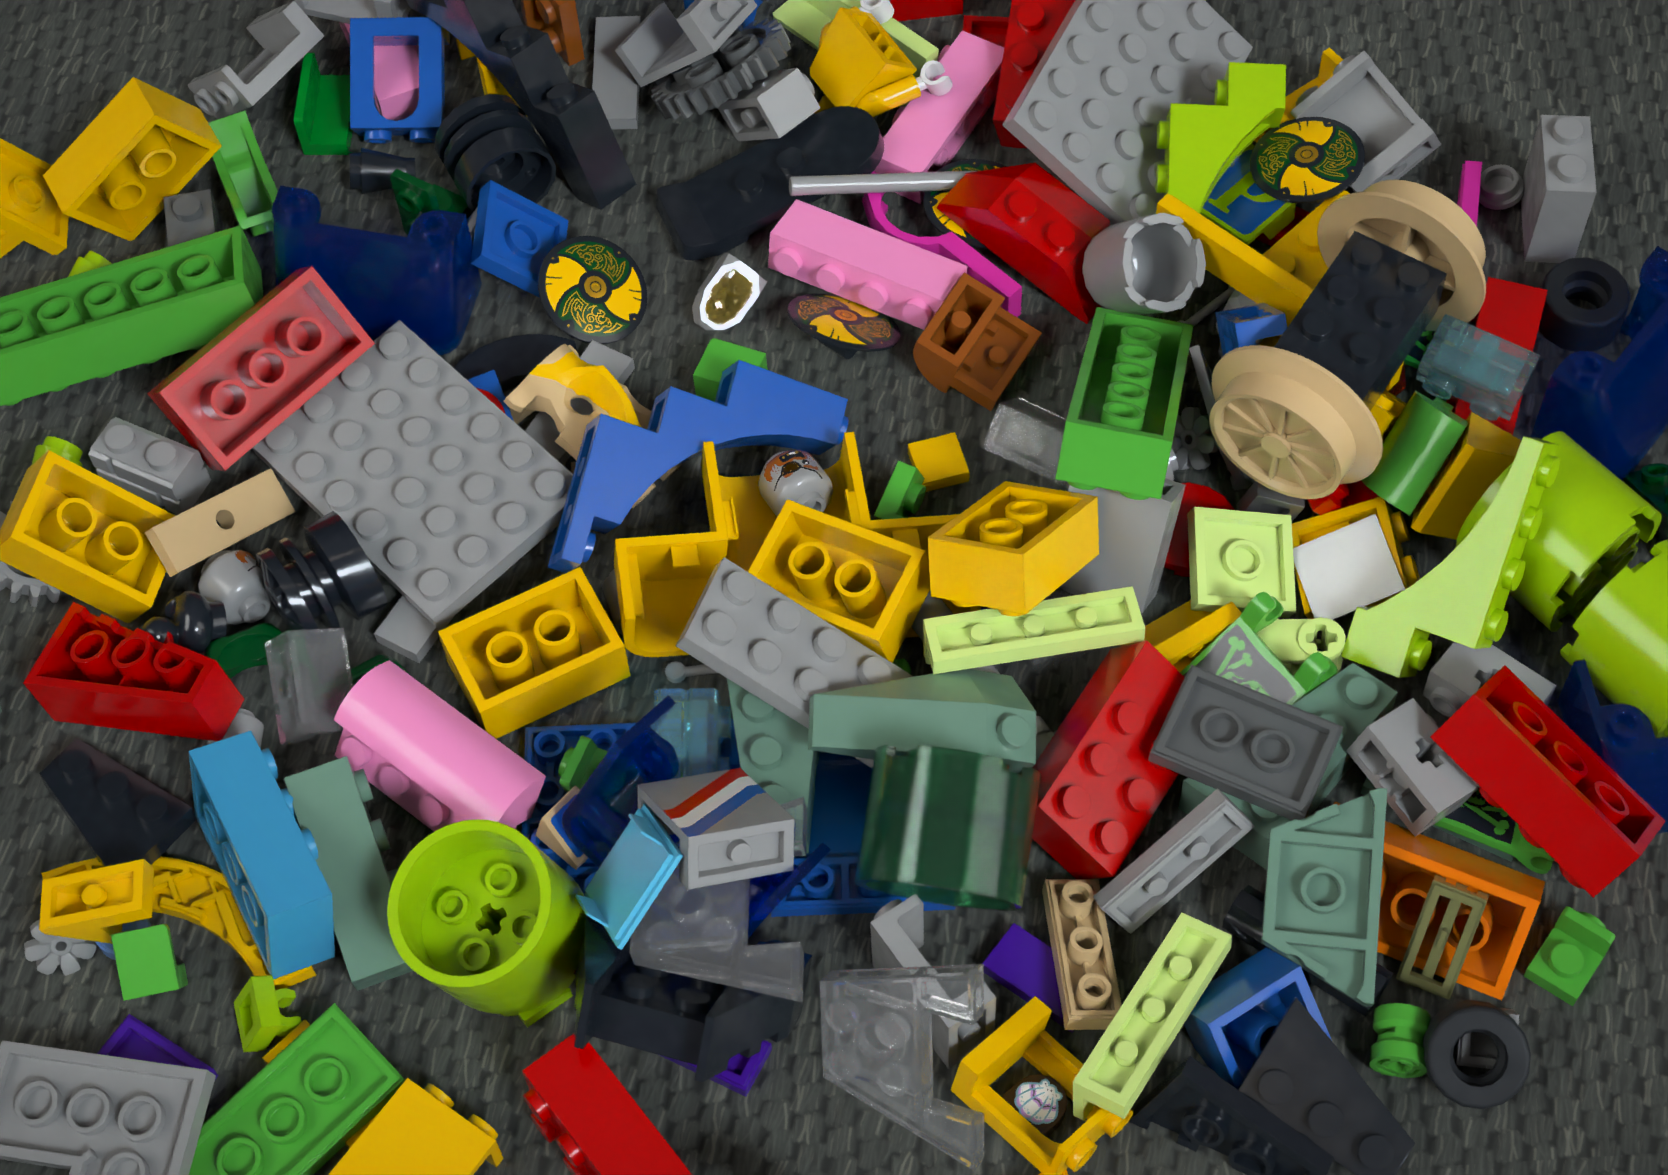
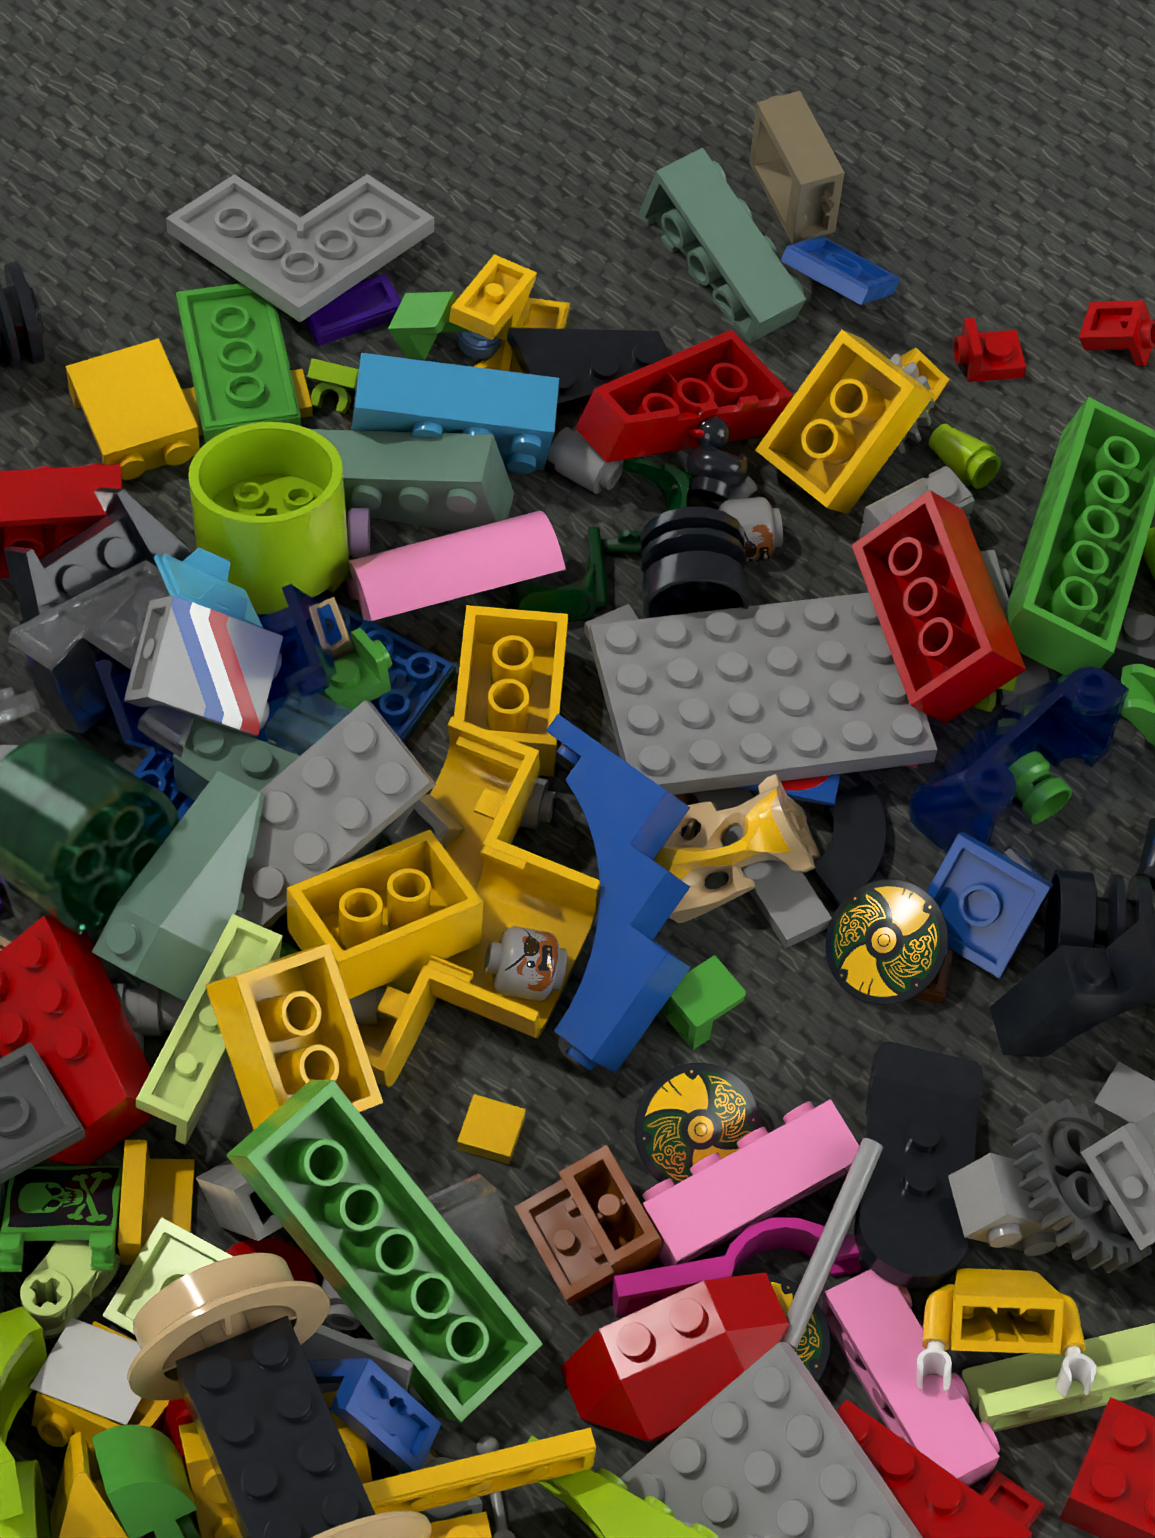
camera: 115 degrees right, 0 degrees up
tan tile [145,468,296,577] -> none
clear panel [265,628,353,745] -> none
dark green bracket [390,169,472,250] -> none
rock [692,252,767,330] -> none
bright green bracket [874,460,926,520] -> none
light grey cylinder [1082,213,1206,315] -> none

